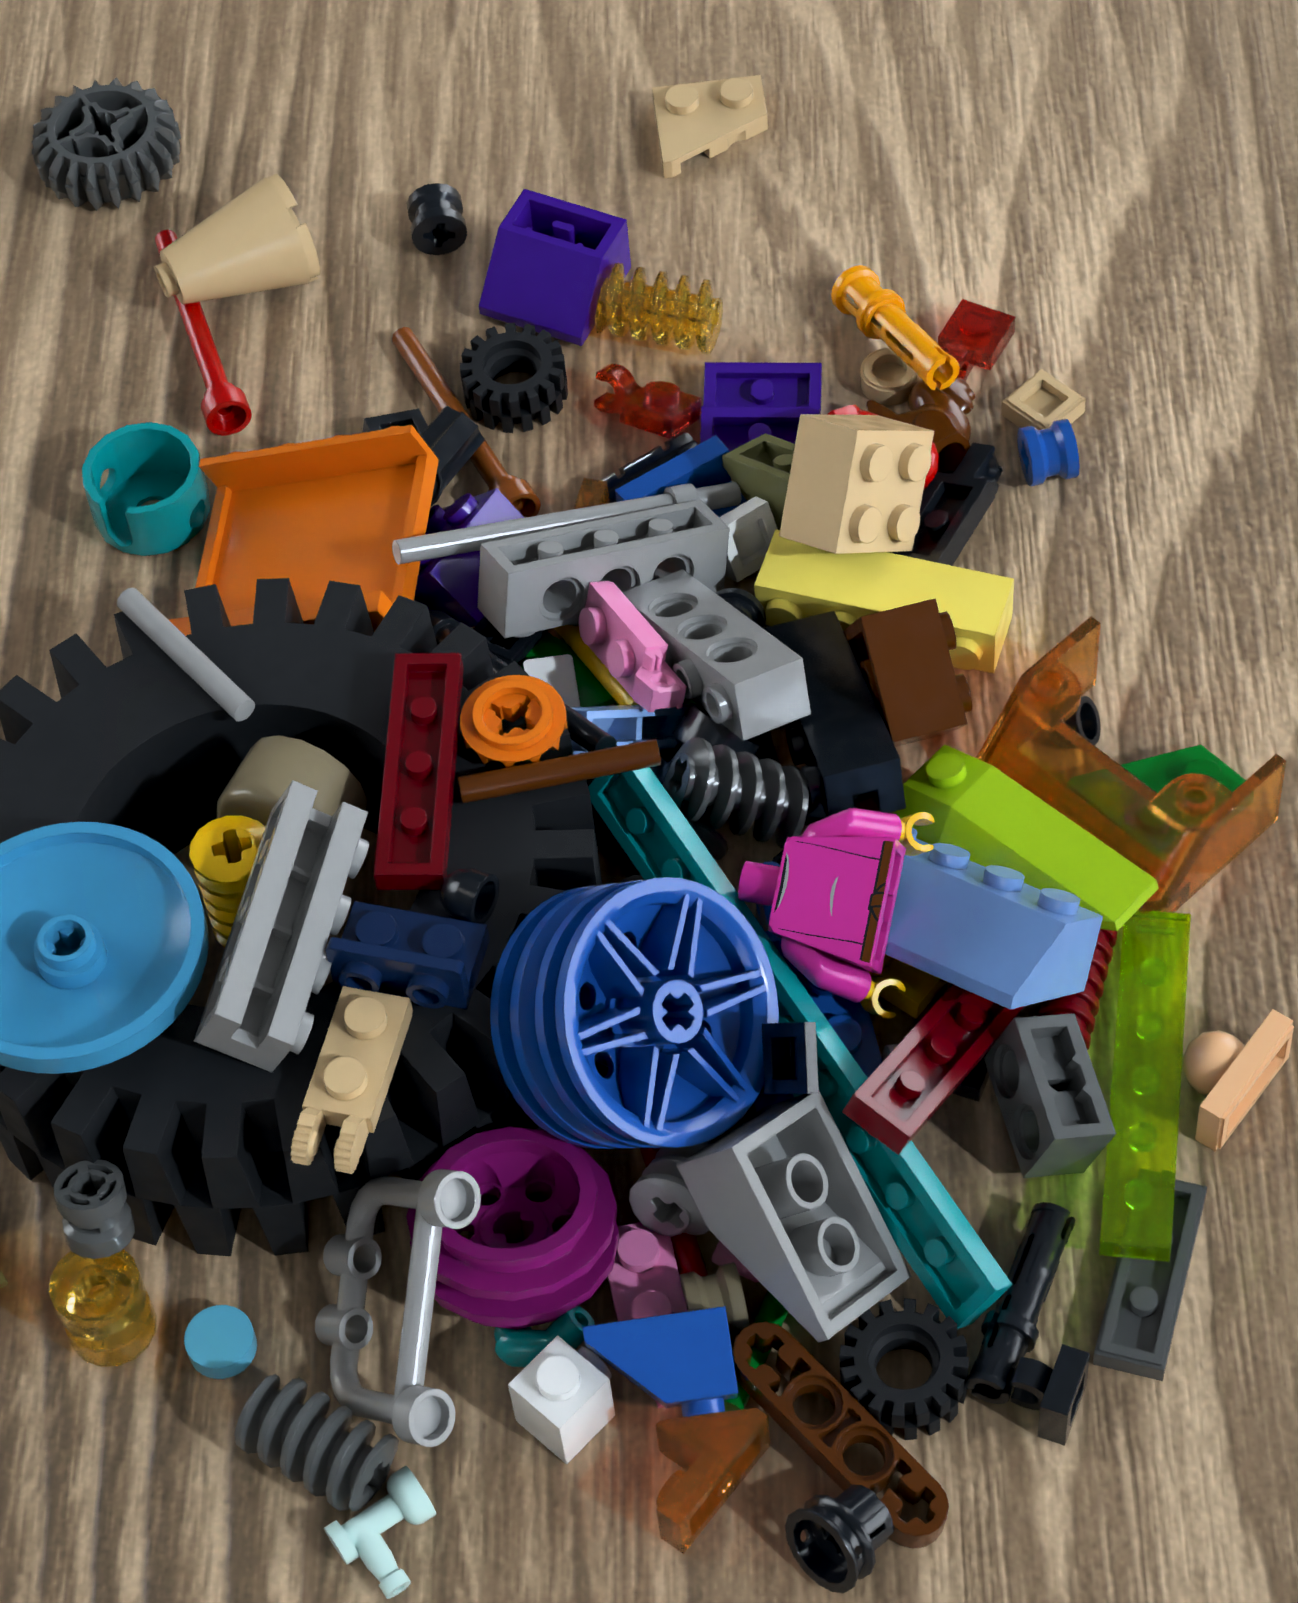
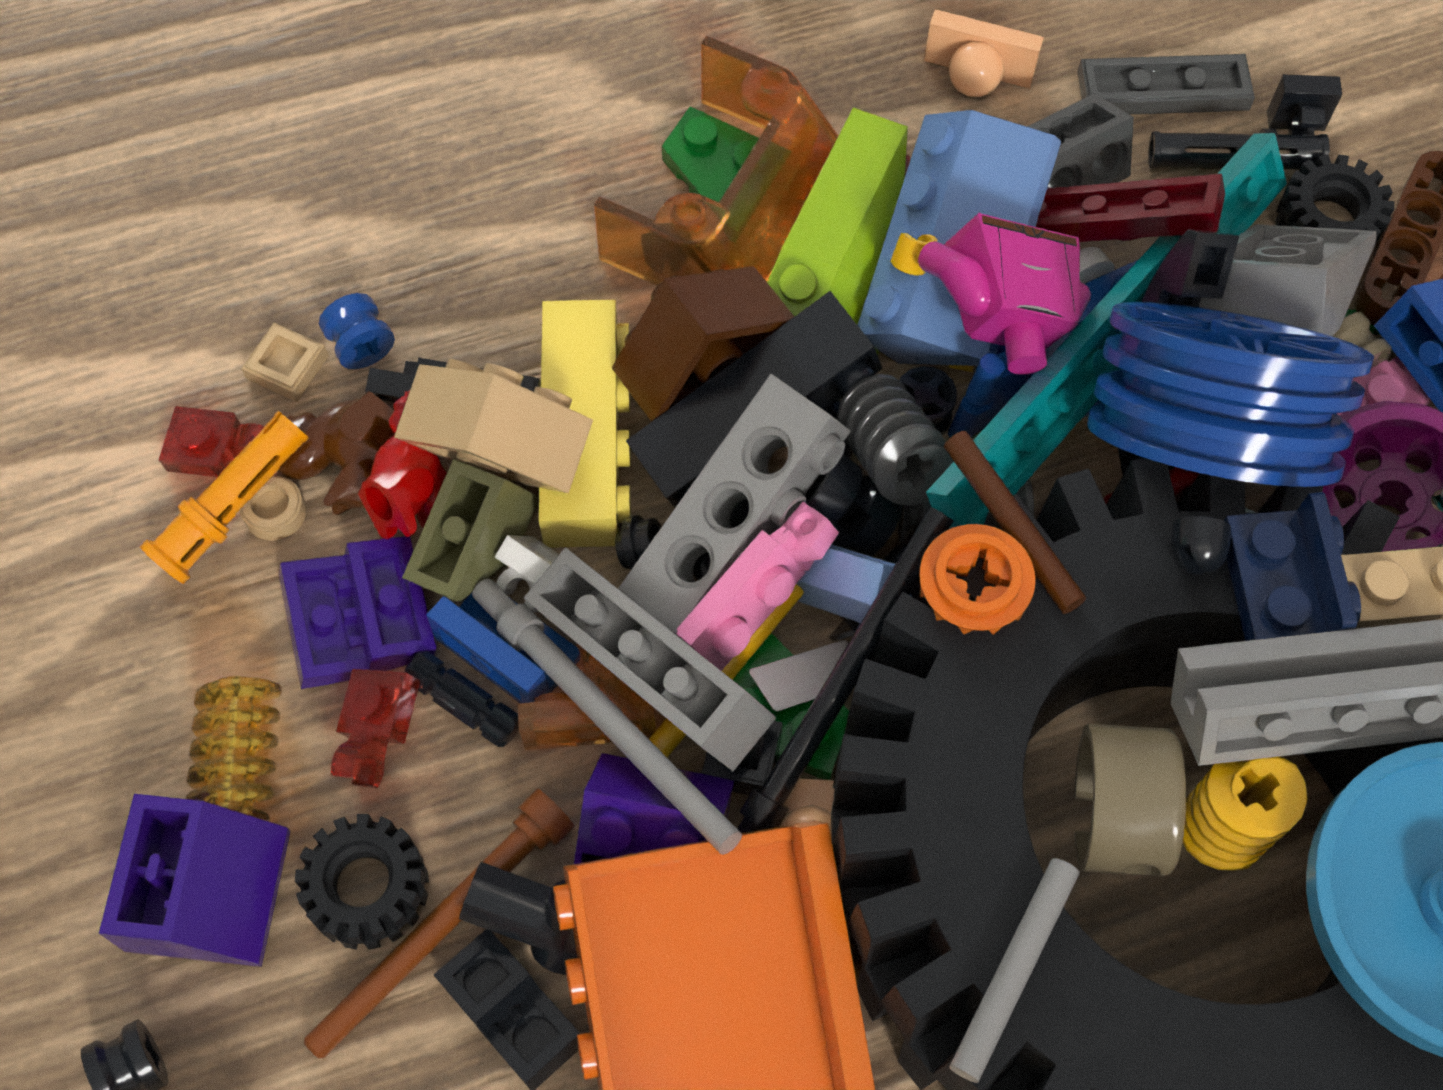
camera: 115 degrees left, 10 degrees up
dark red plate [374,653,464,890] -> none
clear neon green tile [1099,910,1191,1262] -> none

